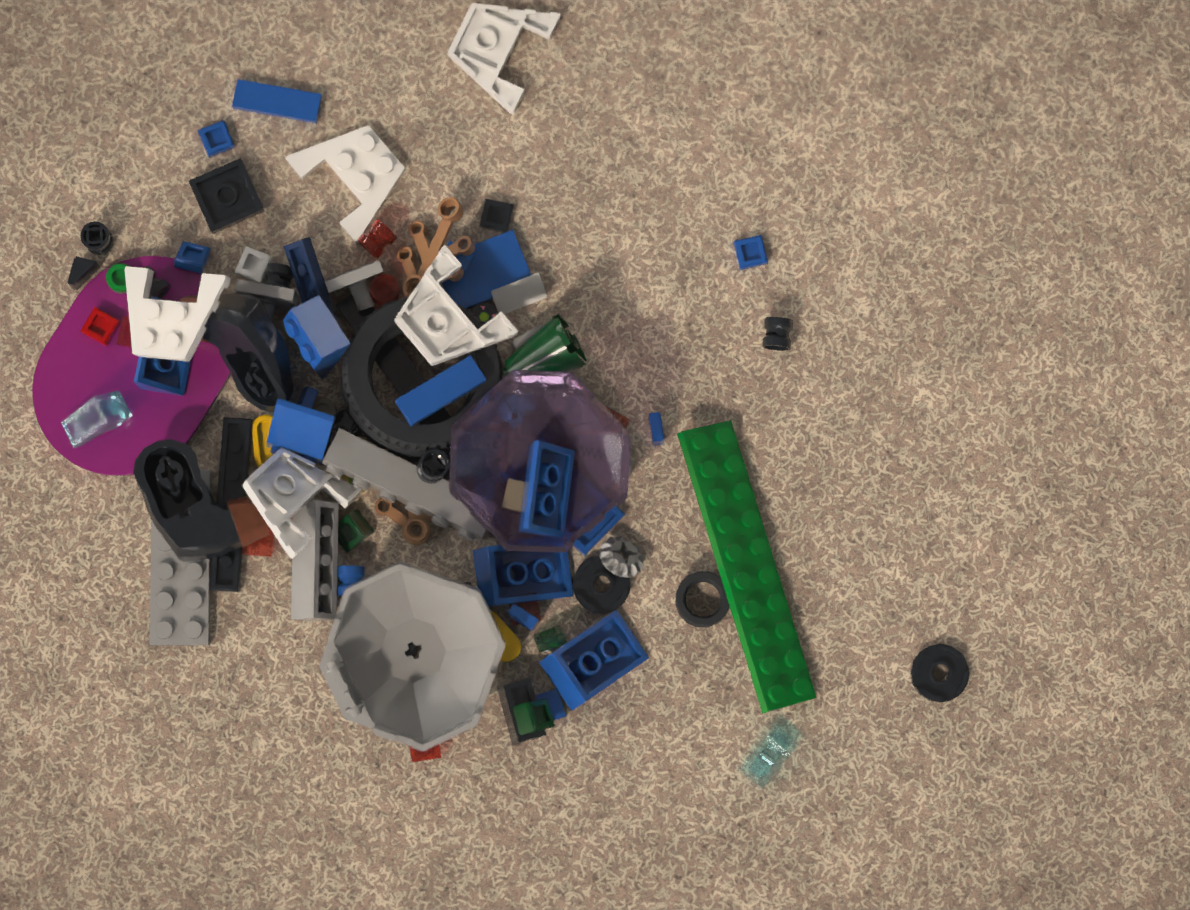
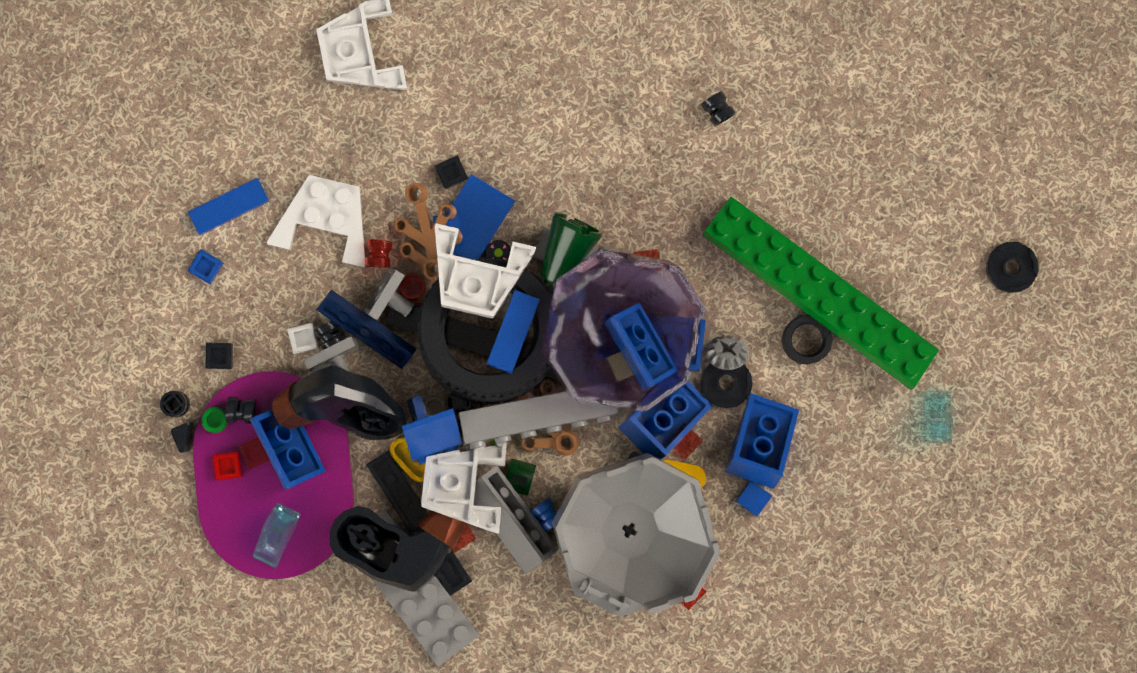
camera: 30 degrees left, 5 degrees up
white wing [125,266,231,362] -> none
blue tile [174,241,211,274] -> none
black plate [189,158,265,234] -> none
slope [283,295,351,379] -> none
black wheel [417,449,449,484] -> none
white sticker [491,273,547,314] -> none
black hinge [497,678,546,746] -> none
blue tile [508,604,539,631] -> none
dark green slope [513,698,555,735] -> none
clear green tile [533,625,567,653] -> none
blue tile [648,412,664,446] -> none
blue tile [733,235,768,270] -> none
none -> black tile [205,343,233,369]

